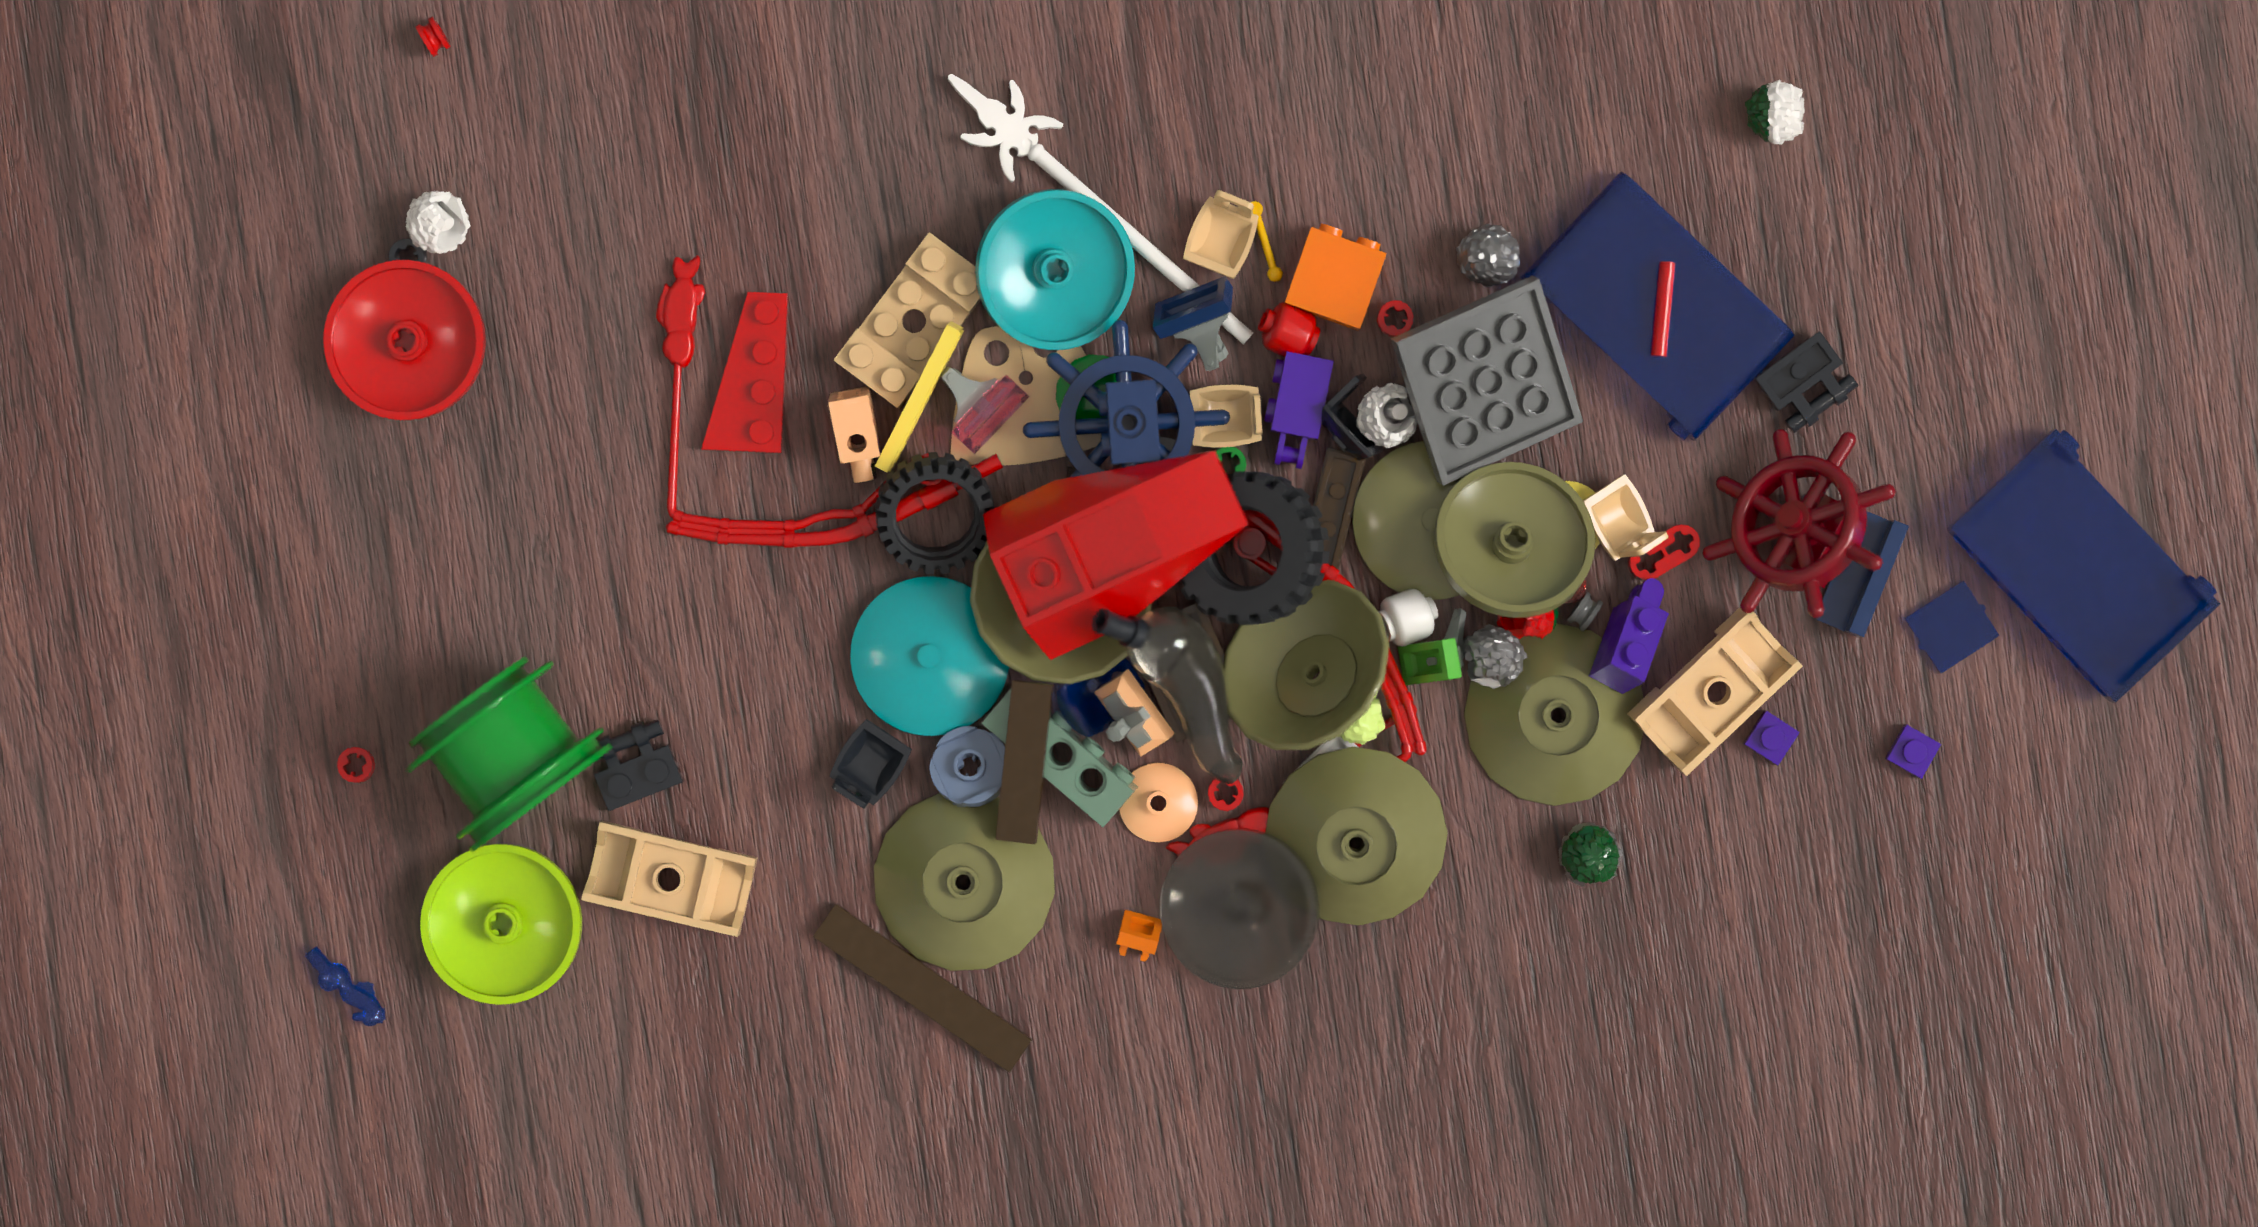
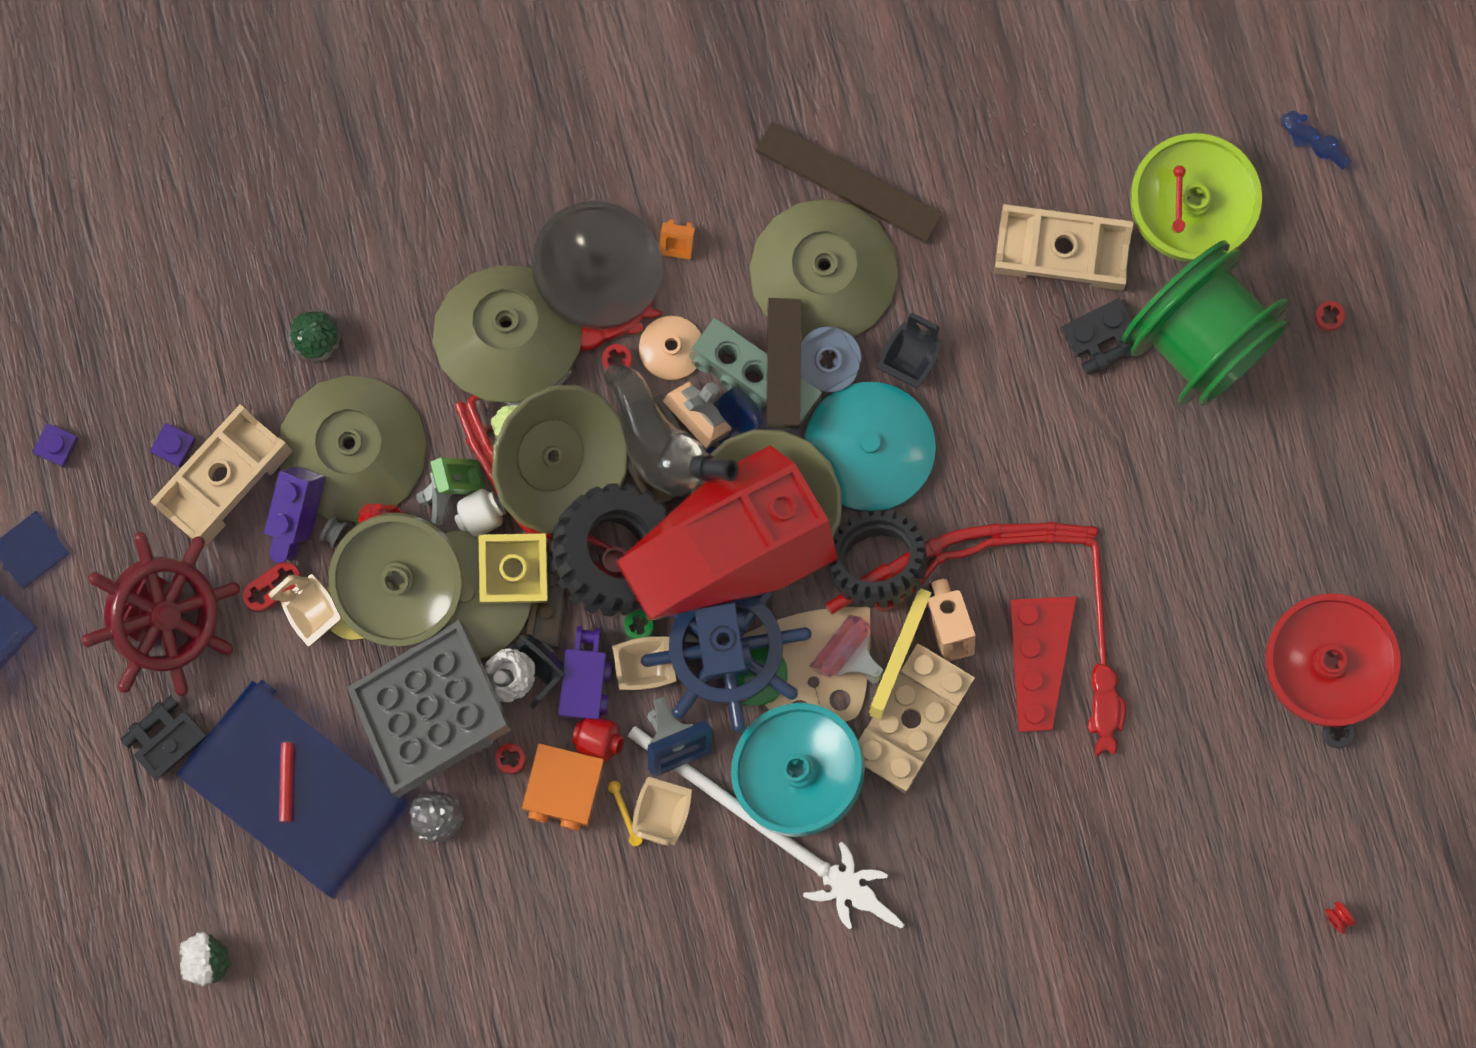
camera: 175 degrees right, 10 degrees down
white piece [406,191,471,254] -> none
flat silver piece [1464,624,1527,689] -> none
dark blue panel [1815,512,1909,637] -> none
none -> light yellow brick [479,534,547,604]
none -> red hinge [1172,165,1186,233]

